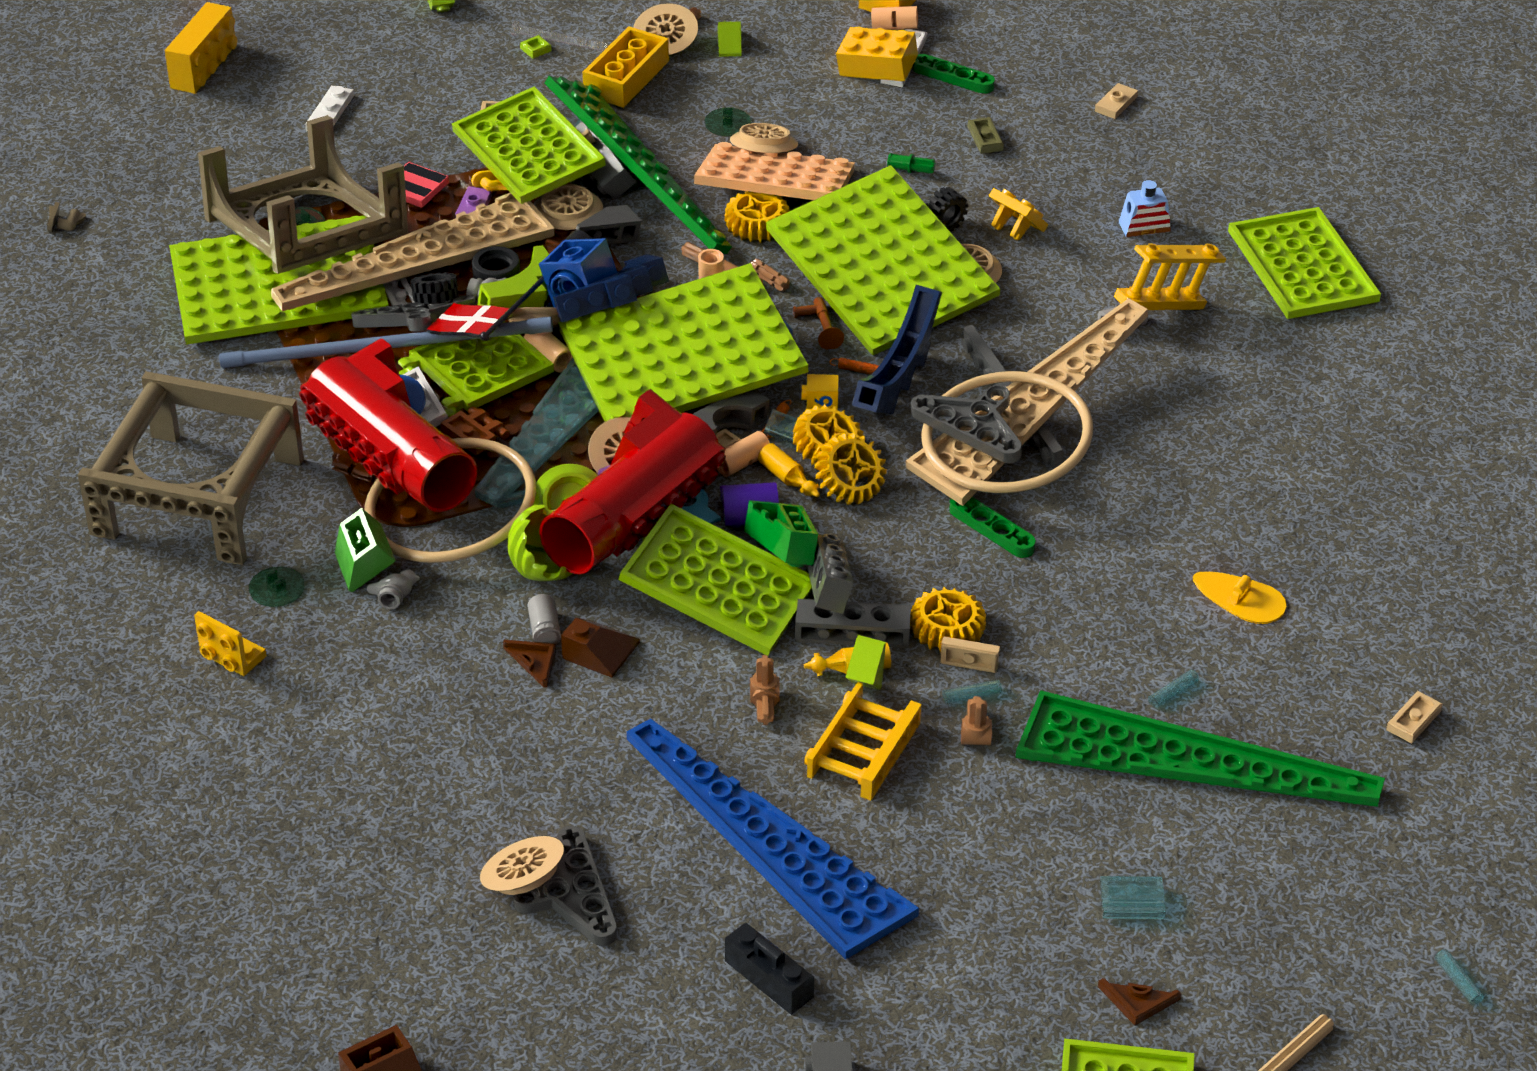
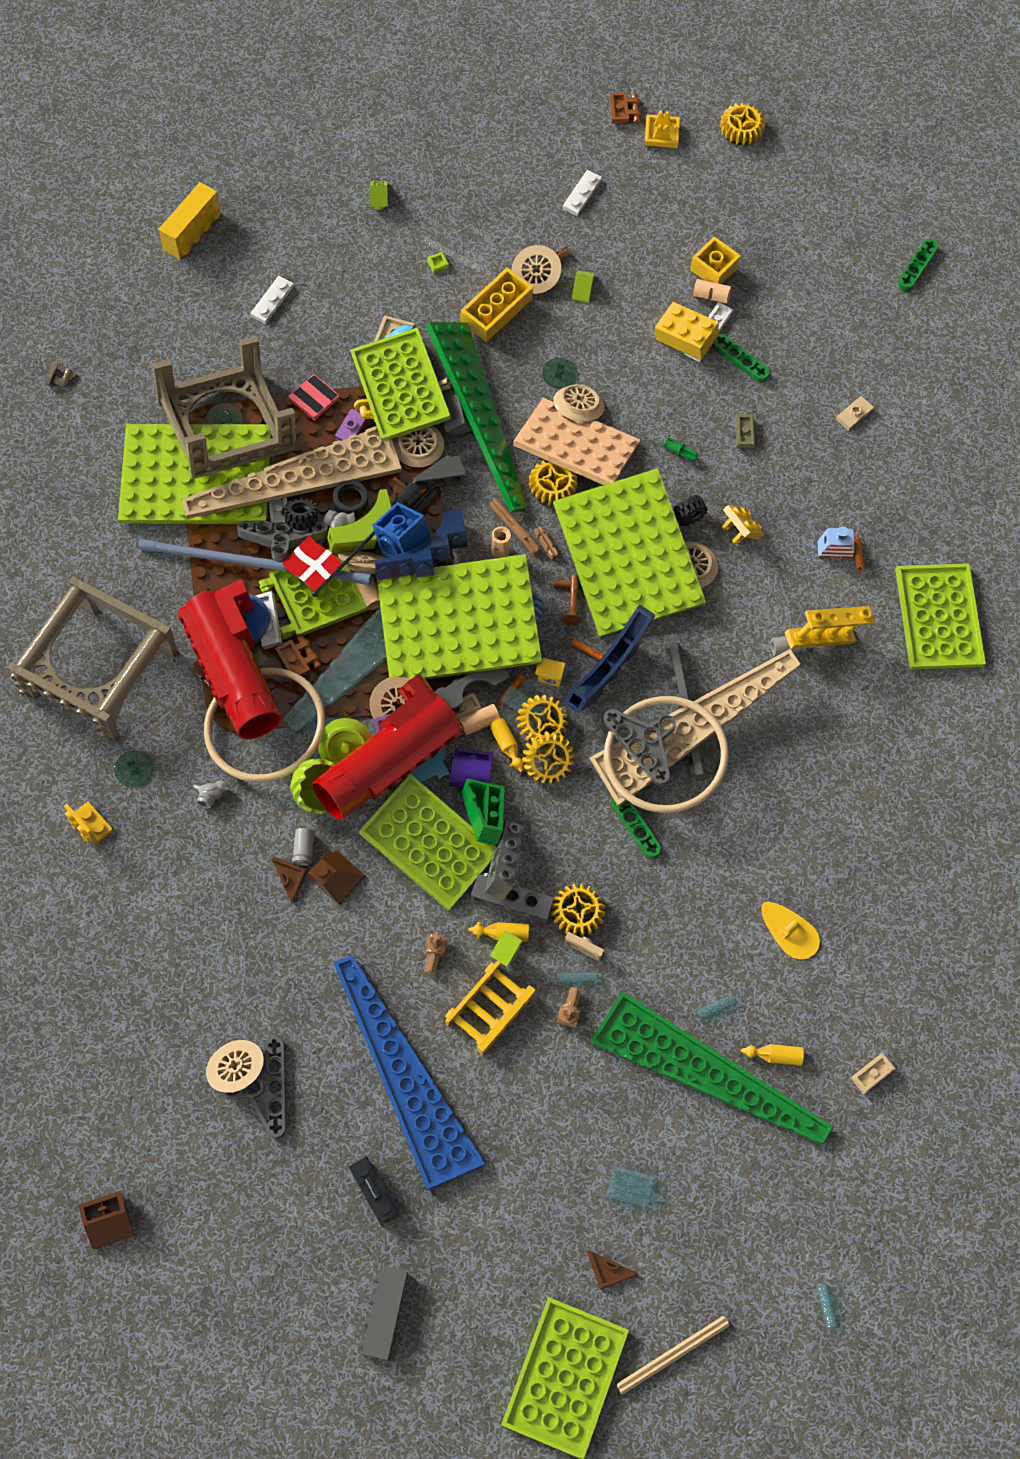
camera: 10 degrees right, 25 degrees up
bright green slope [335,508,396,592] -> none
none -> yellow wheel [741,1044,804,1066]
none -> orange piece [854,533,865,576]

